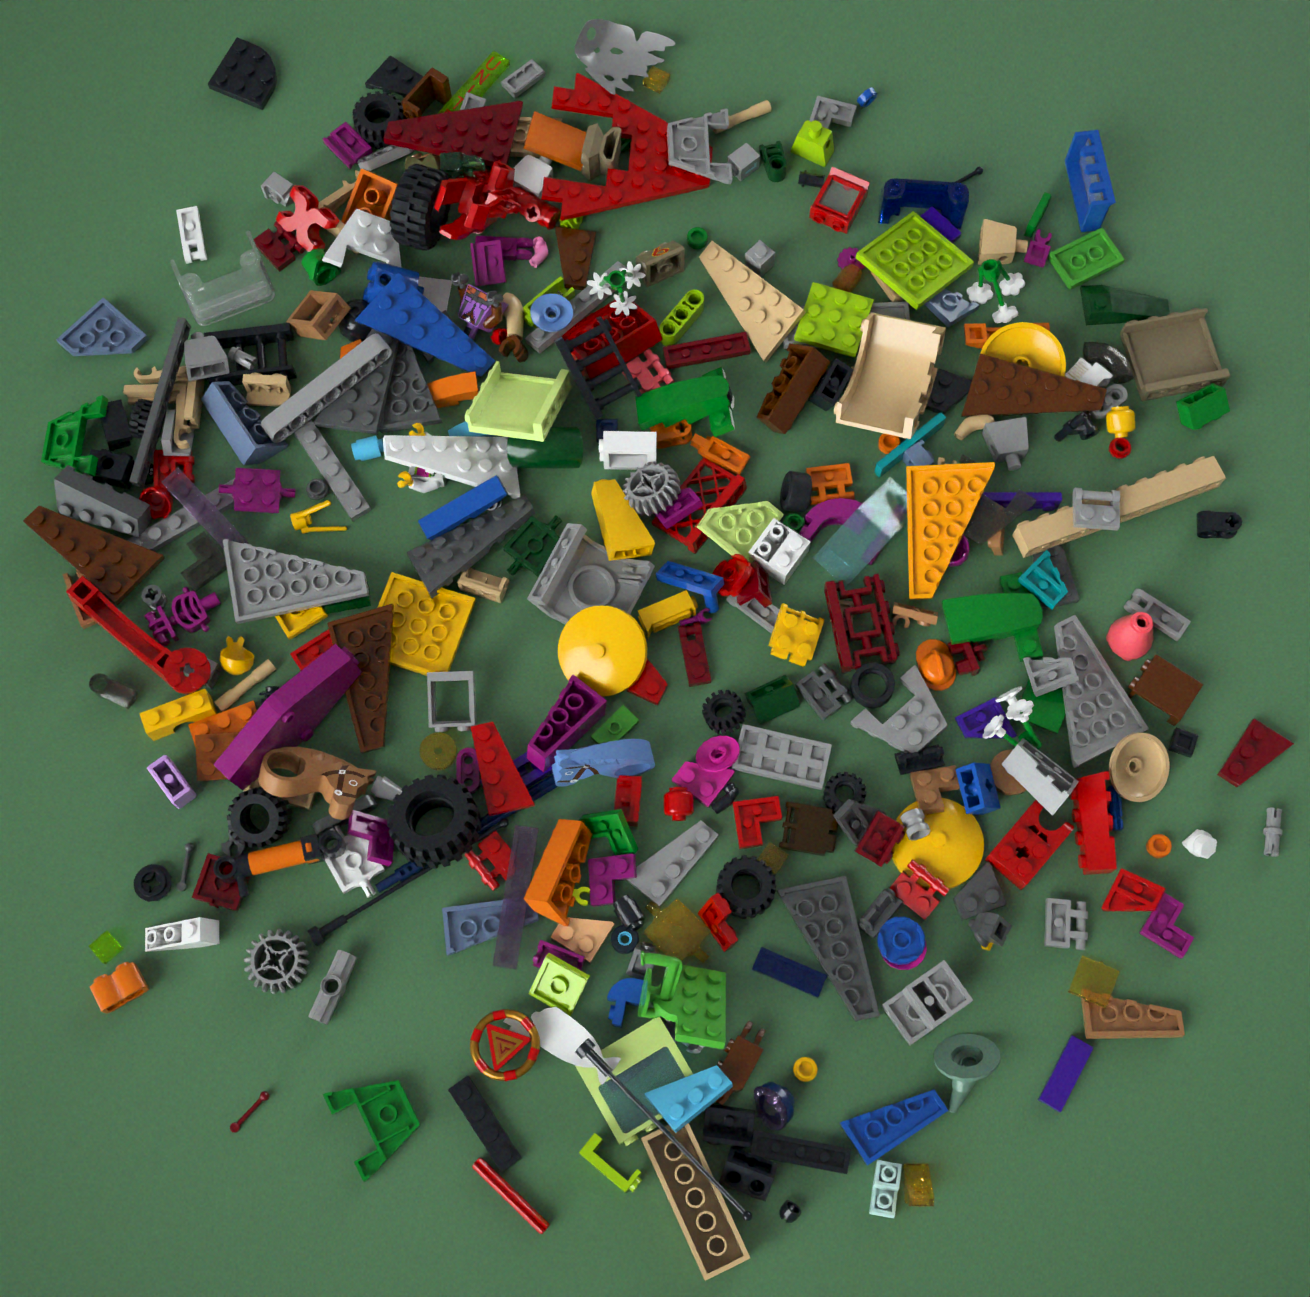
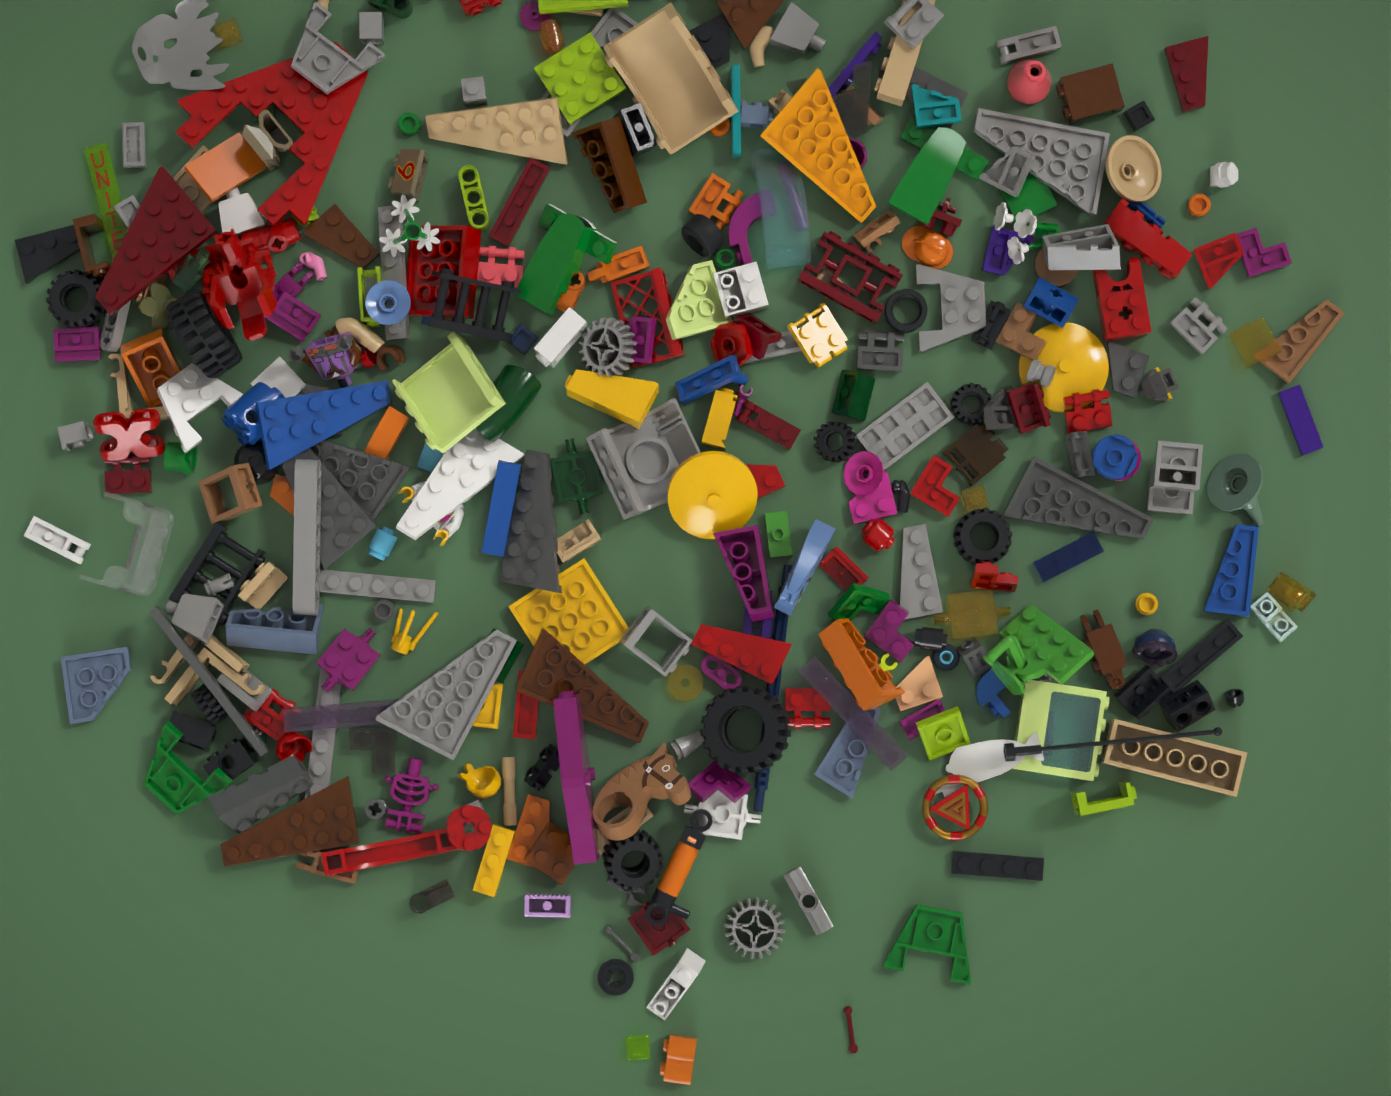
camera: 50 degrees left, 15 degrees up
black piece [308,818,509,946] -> none
dark grey beam [312,794,378,837] -> none
red axle [472,1158,550,1234] -> none
medium azure wing [644,1065,733,1133] -> none
light grey pin [1263,808,1283,857] -> none

